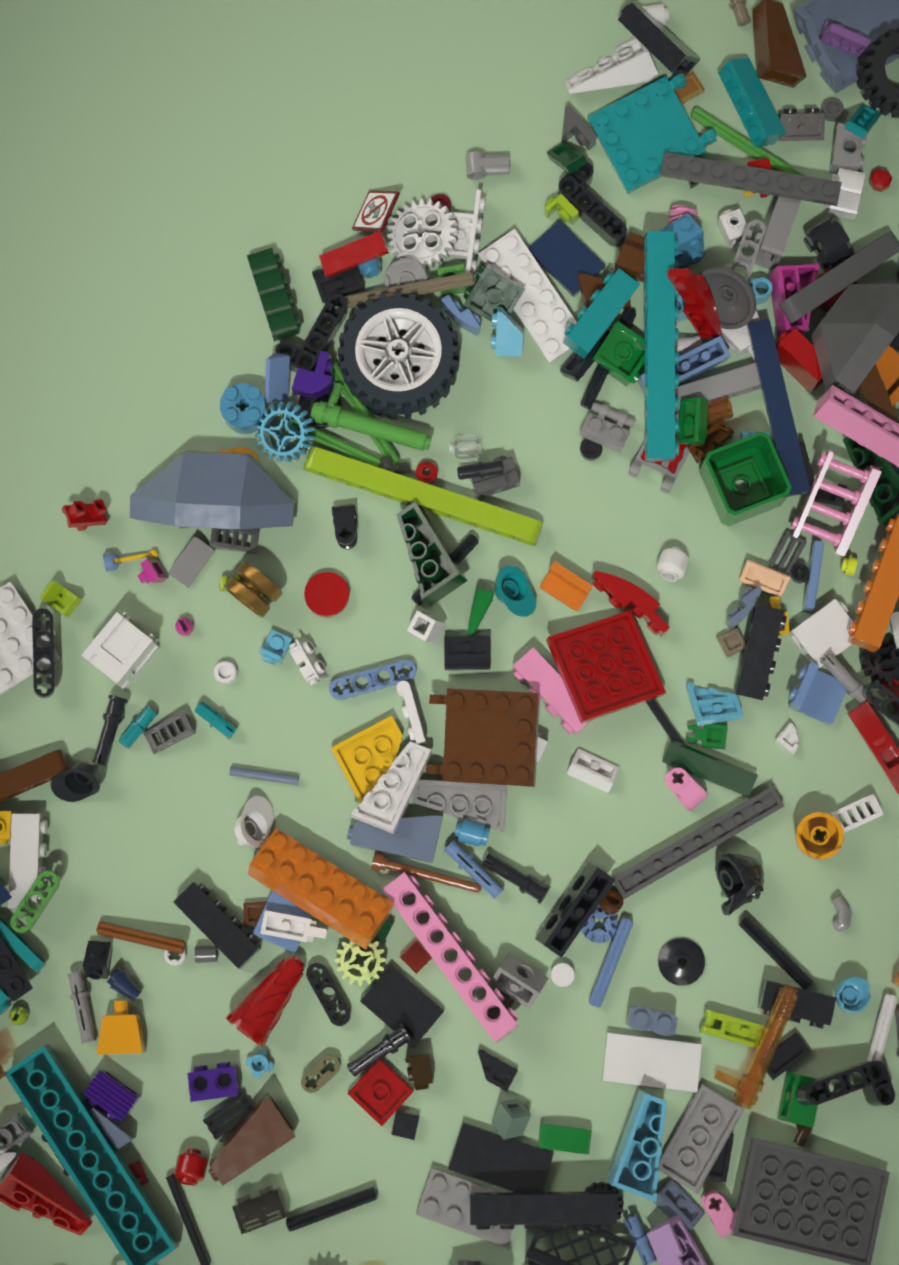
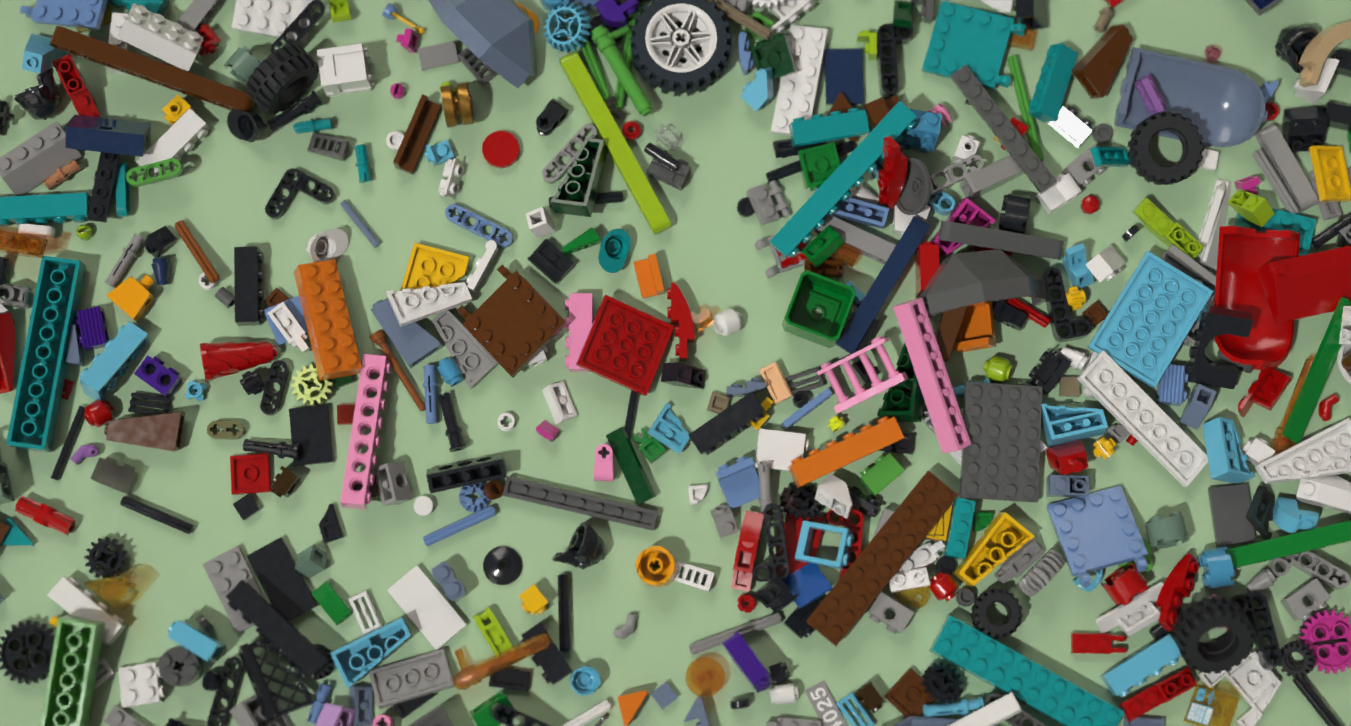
camera: 35 degrees right, 0 degrees up
none -> medium lavender arm [71,444,99,465]
none -> medium azure wedge [80,321,149,402]
none -> sand green brick [224,46,263,86]
none -> black gear [239,370,265,395]
none -> black tyre [246,43,319,115]
none -> black beam [265,168,335,219]
none -> white tile [348,591,382,635]
none -> reddish brown fence [393,94,442,175]
none -> white bush [498,413,515,431]
none -> yellow brick [519,584,549,616]
none -> dark pink slope [536,420,559,442]
none -> light grey beam [542,124,597,184]
none -> black slope [661,362,706,389]
none -> clear orange tile [691,306,714,332]
none -> light grey bracket [710,505,738,538]

